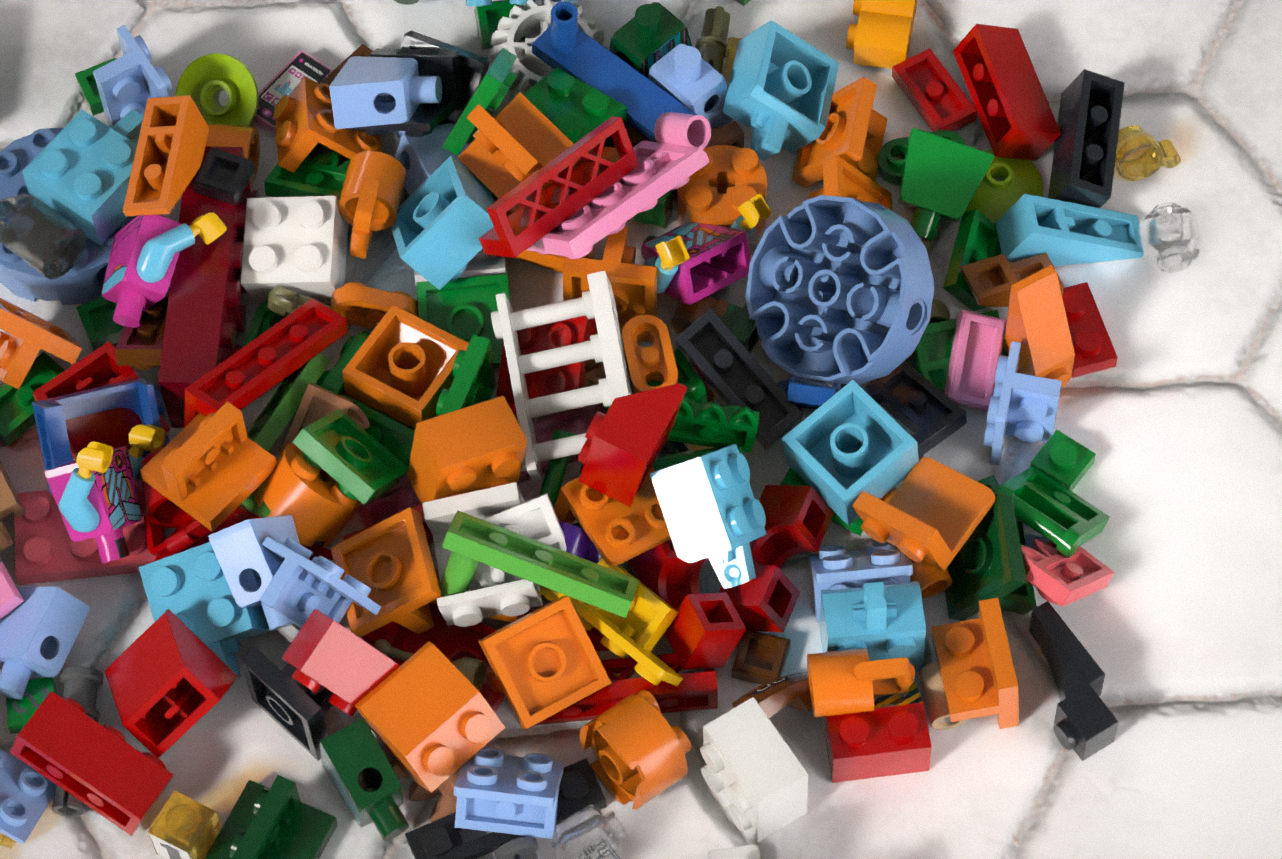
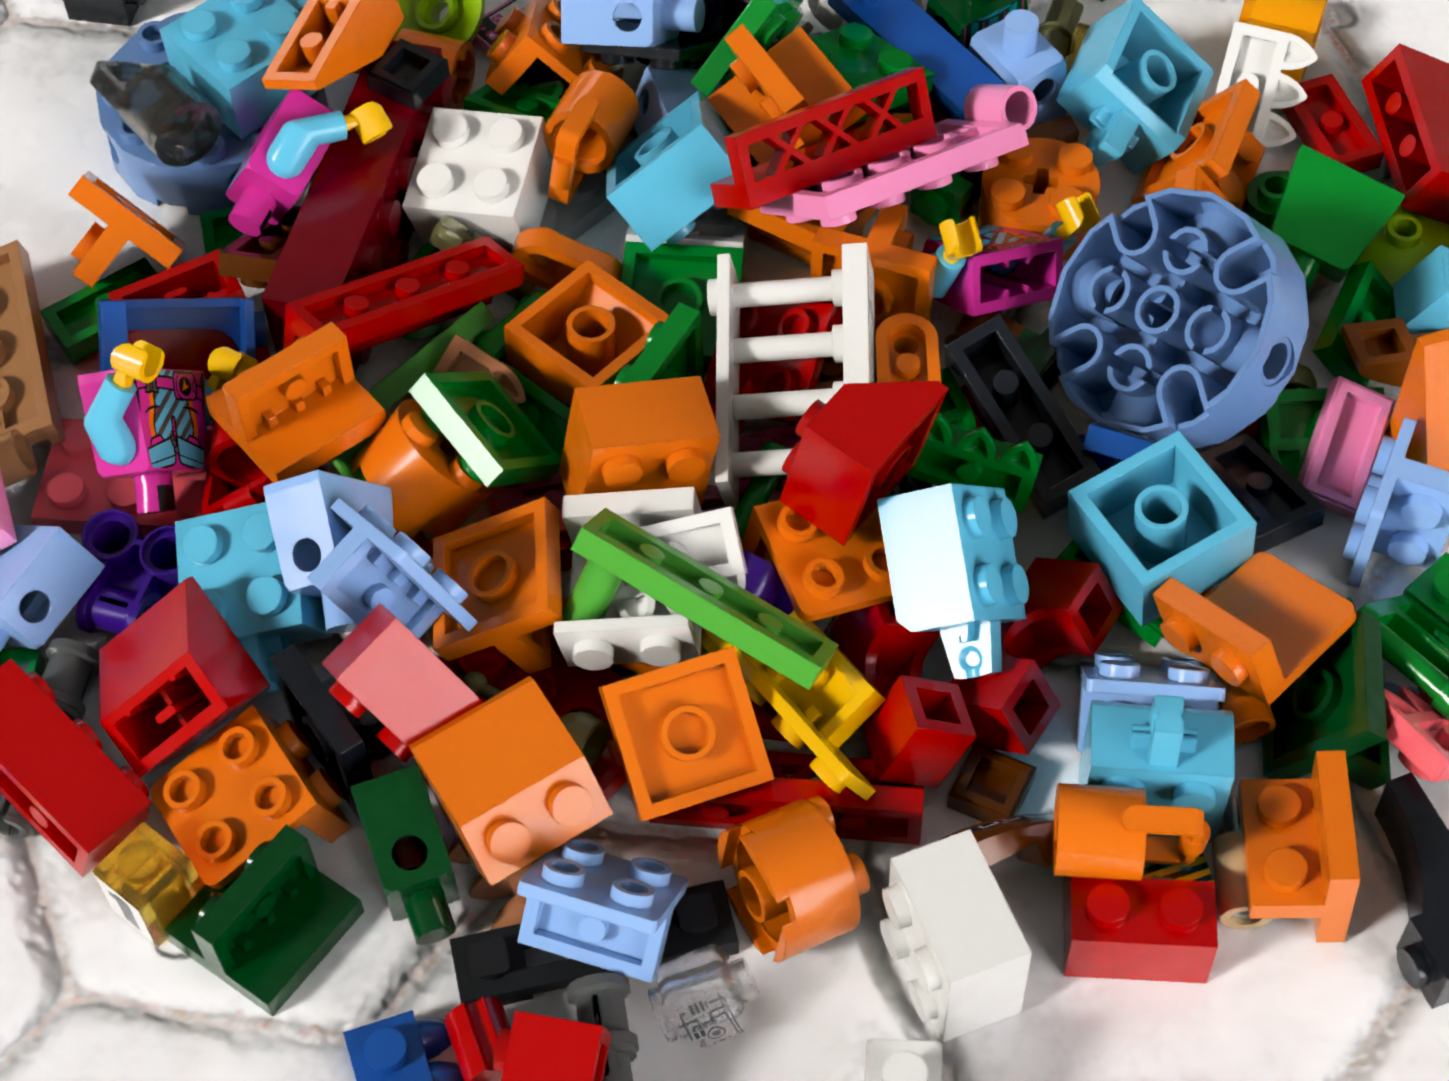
camera: 10 degrees right, 5 degrees down
none -> dark purple piece [76,509,179,635]
none -> orange bracket [151,704,352,889]
none -> white plate [1215,21,1318,147]

